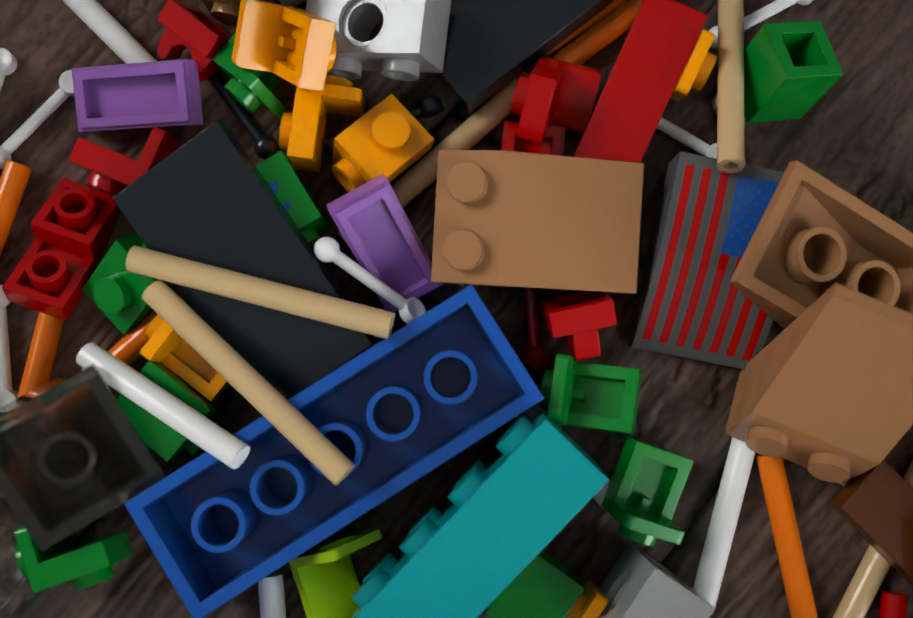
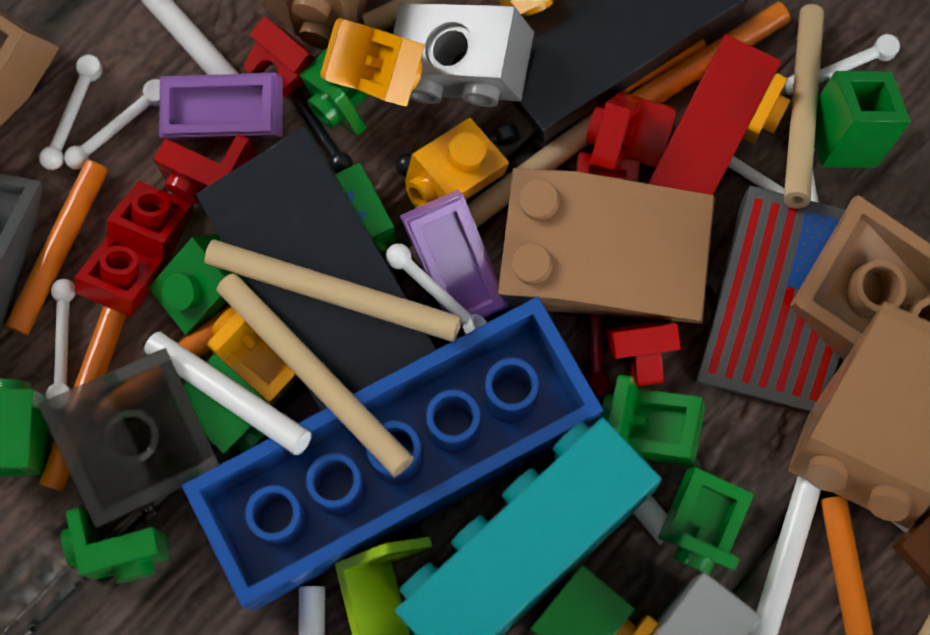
camera: 10 degrees right, 10 degrees down
light orange bracket [279,75,365,173] -> none

